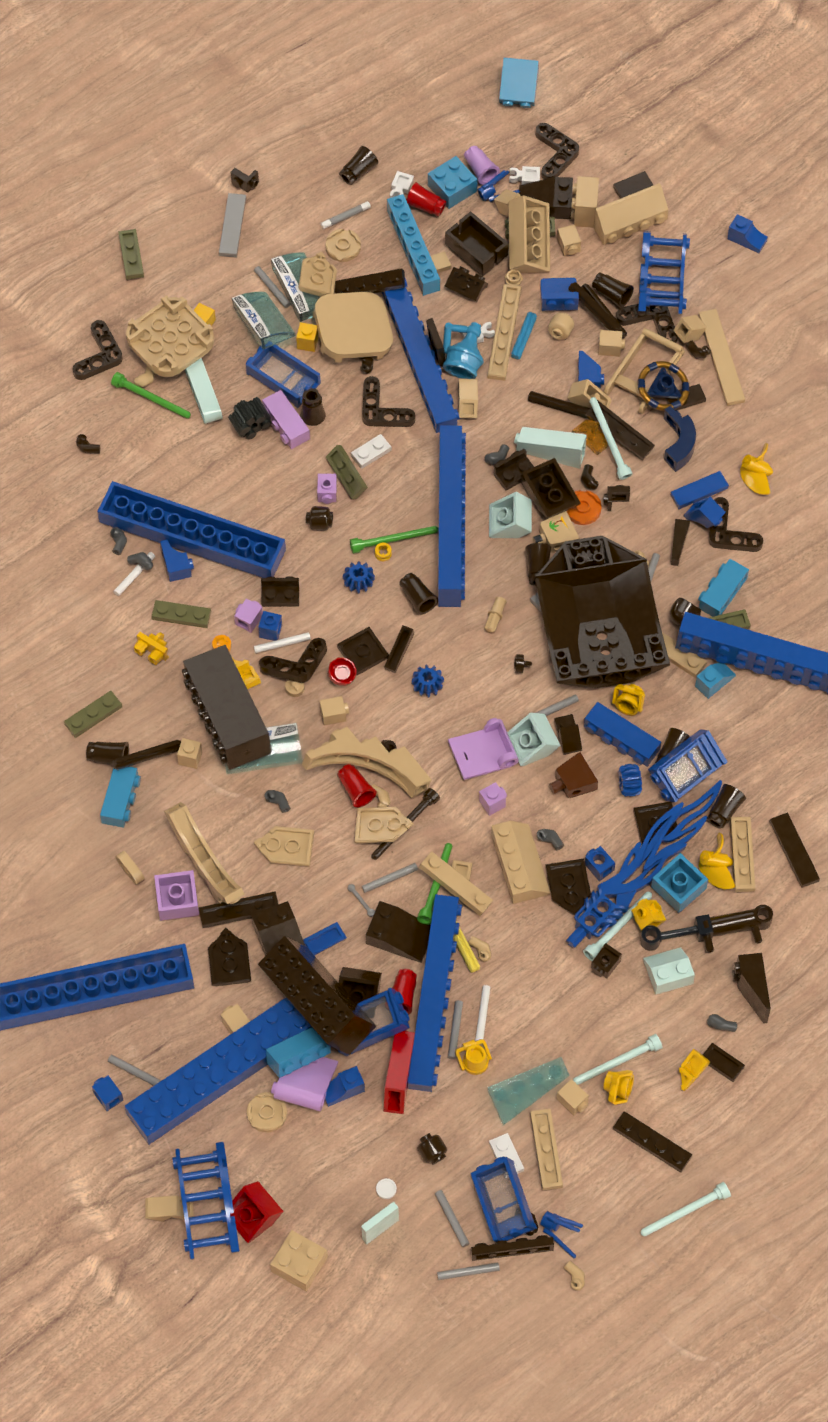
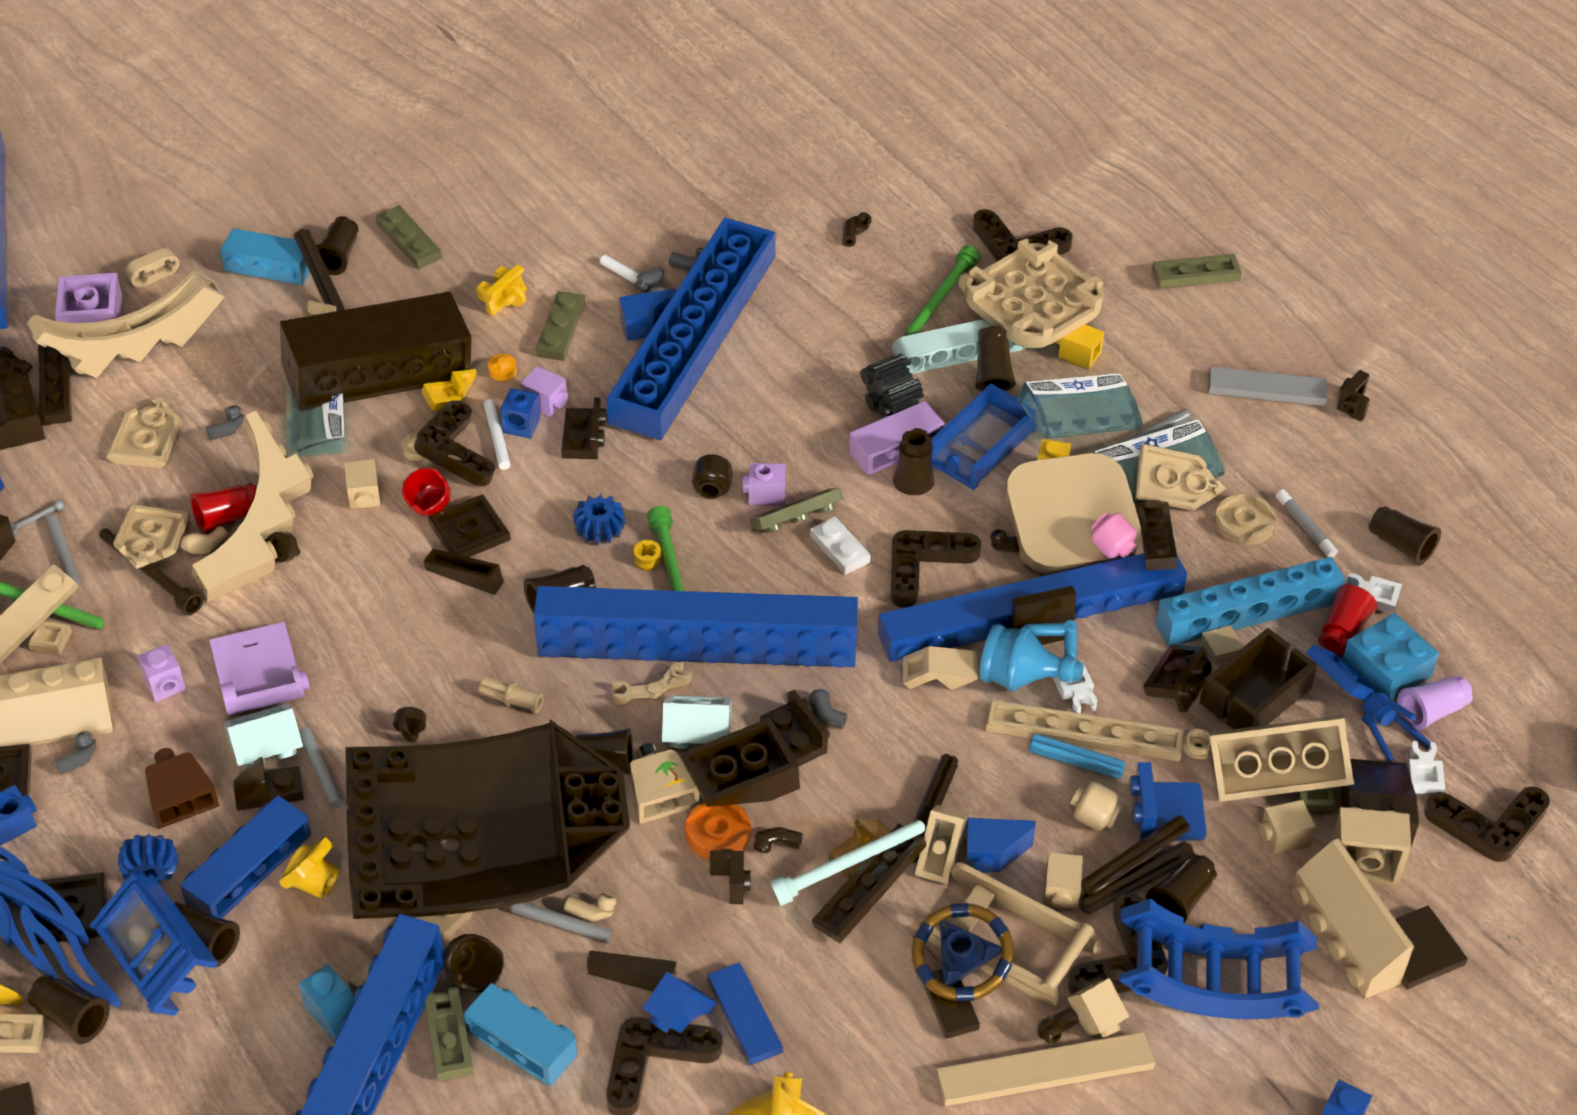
camera: 90 degrees right, 15 degrees down
blue gear [411,664,444,698] -> none
tan brick [494,189,520,217] -> none
light aqua slope [514,427,587,469] -> none
dark blue arch [664,406,696,472] -> none
none -> tan piece [612,662,692,705]
none -> dark brown plant [975,326,1016,391]
none -> bright pink head [1090,512,1137,559]
none -> blue tile [1306,645,1379,701]

